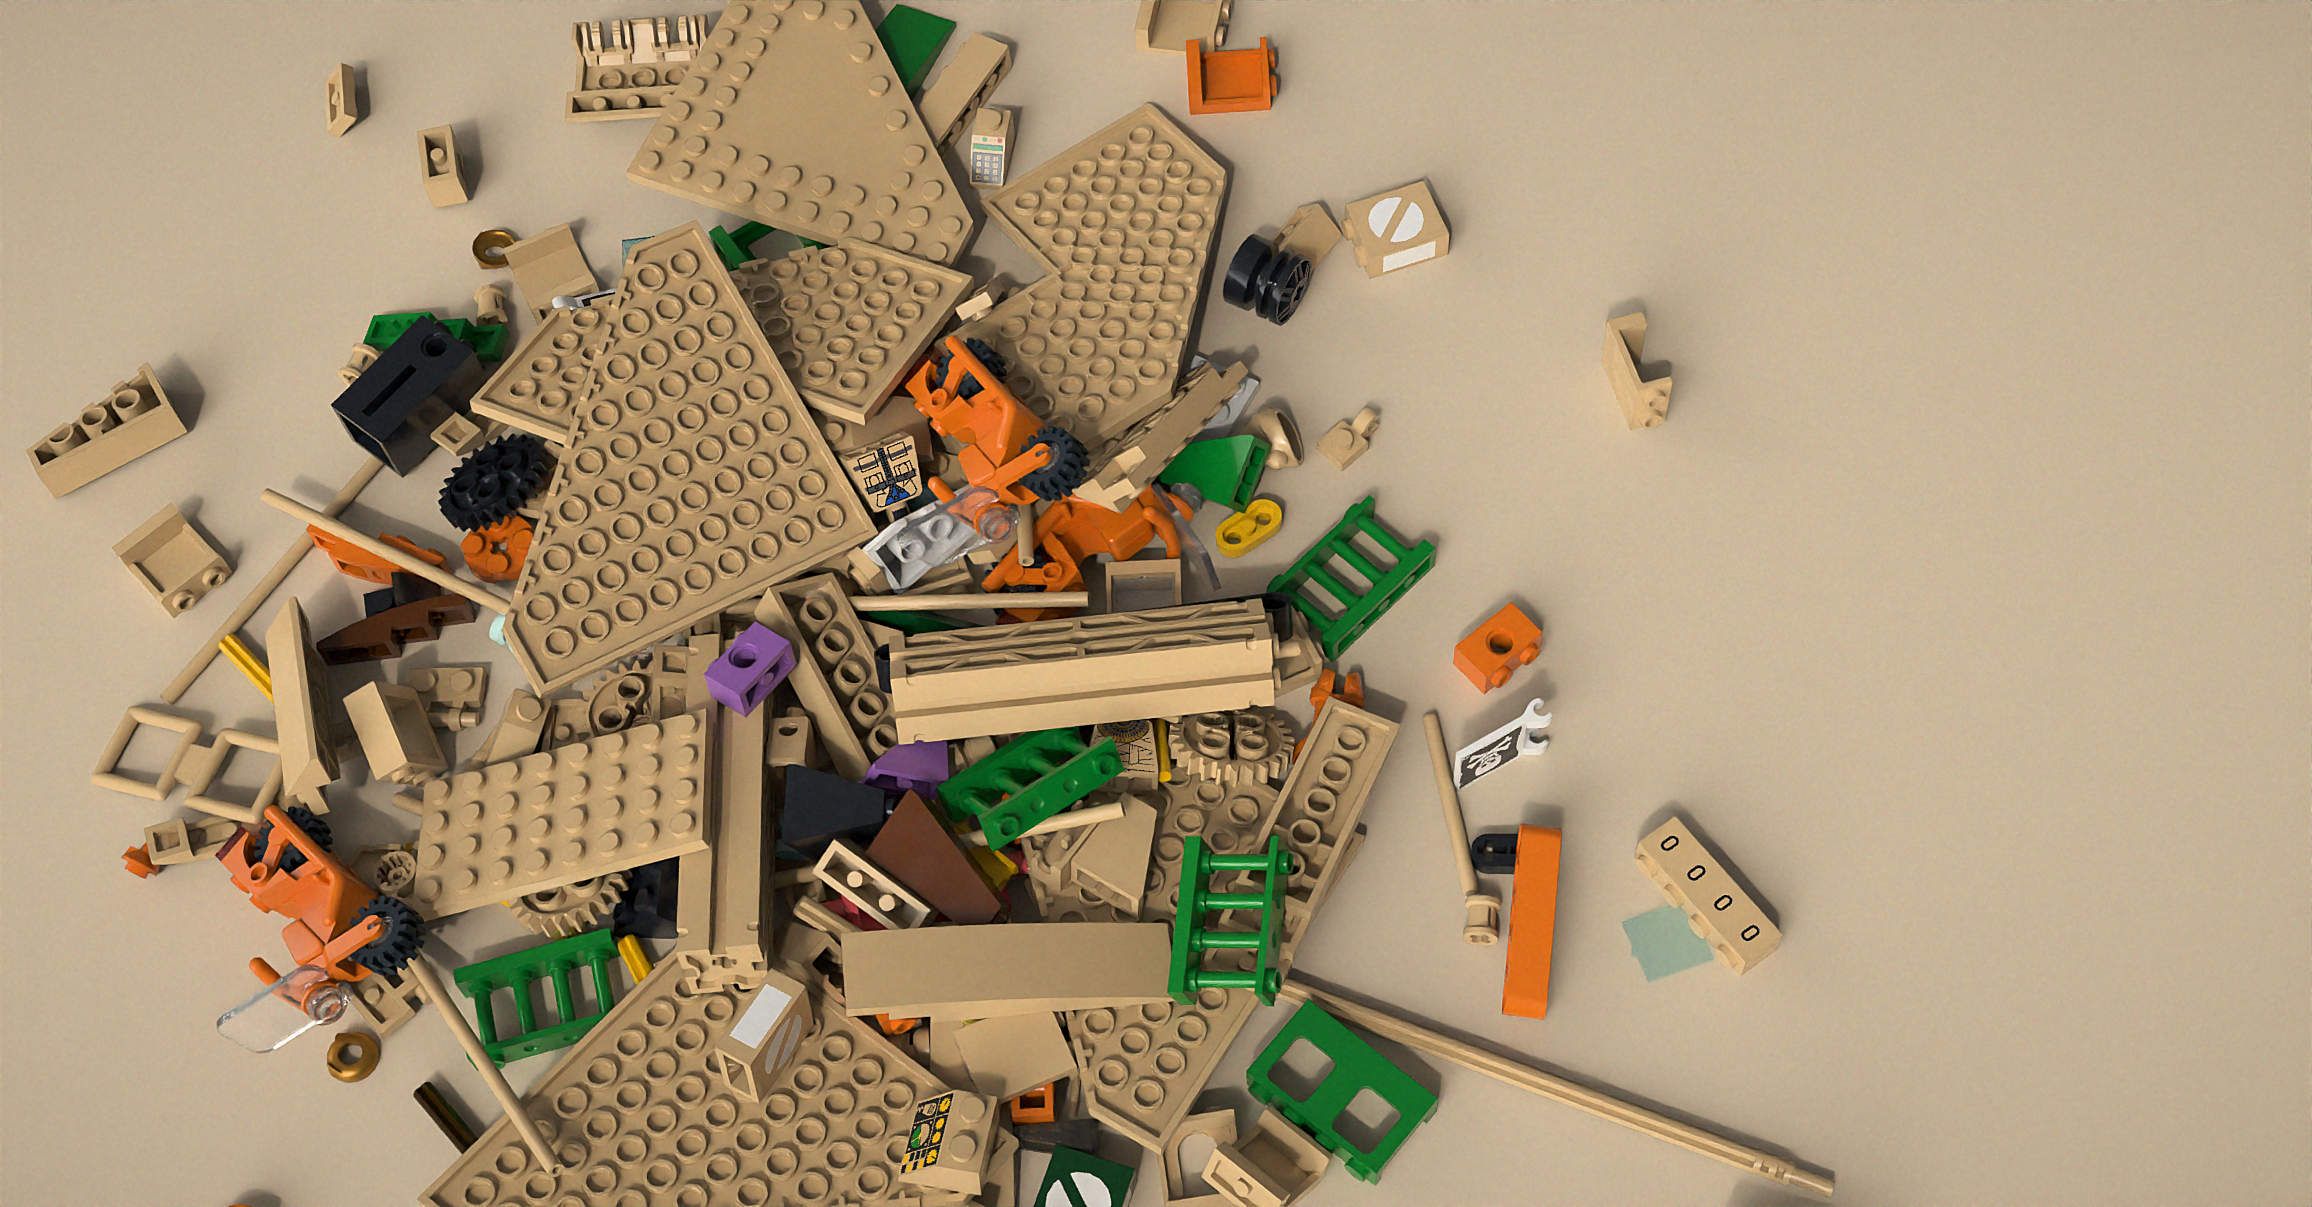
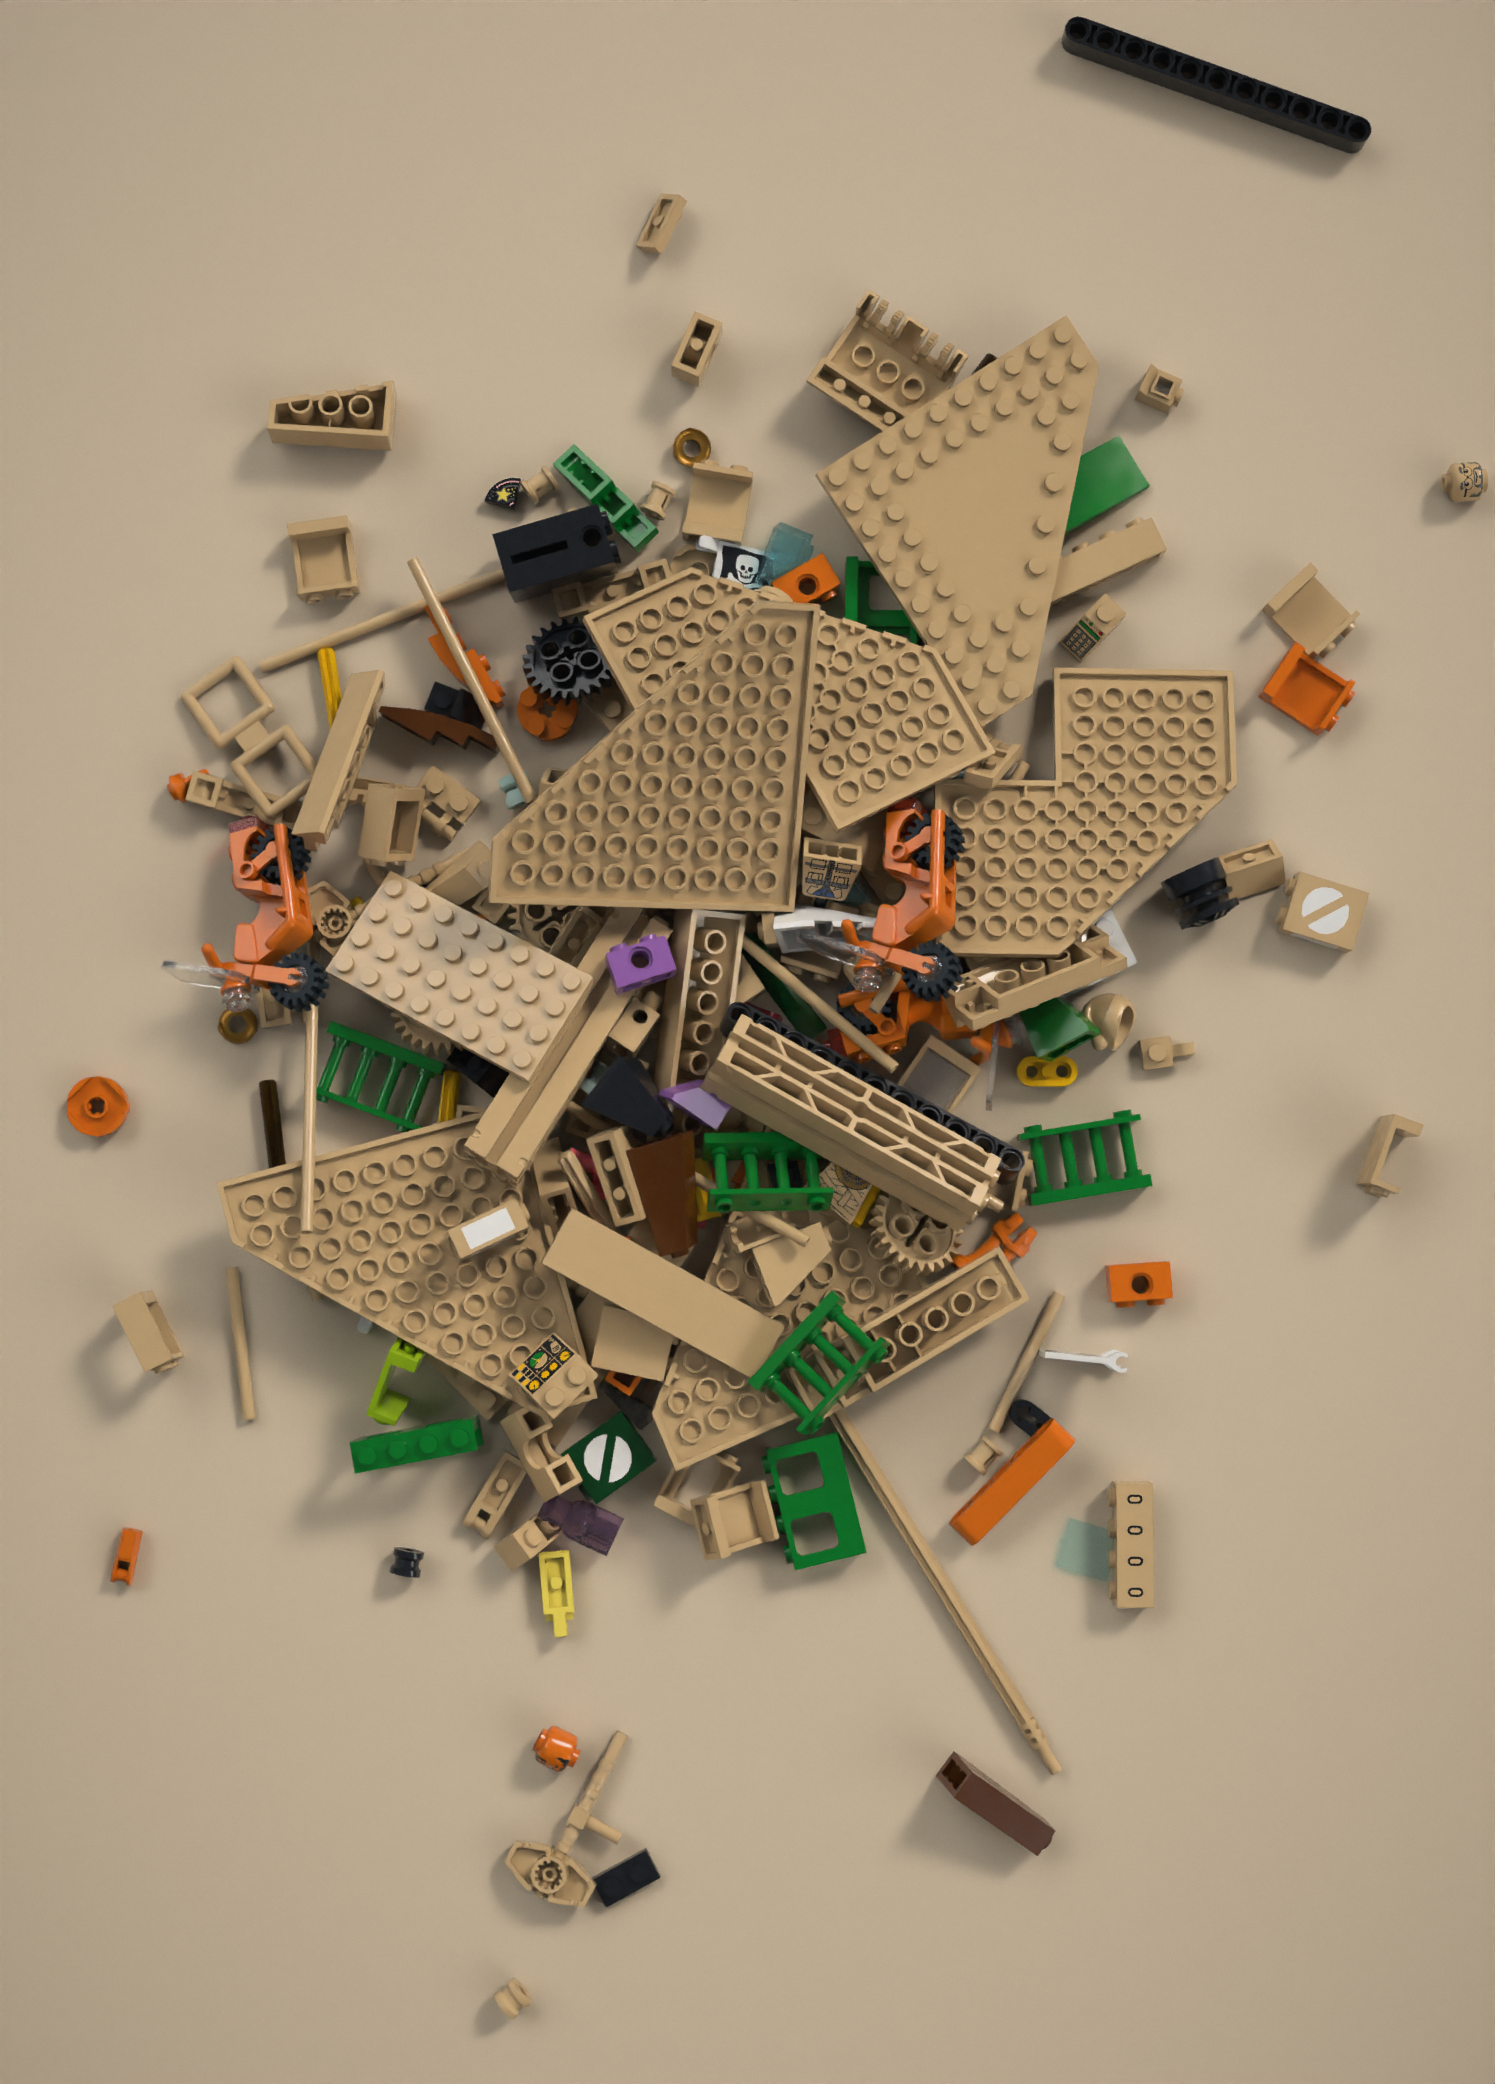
camera: 25 degrees right, 25 degrees up
none -> black tile [485,478,521,510]

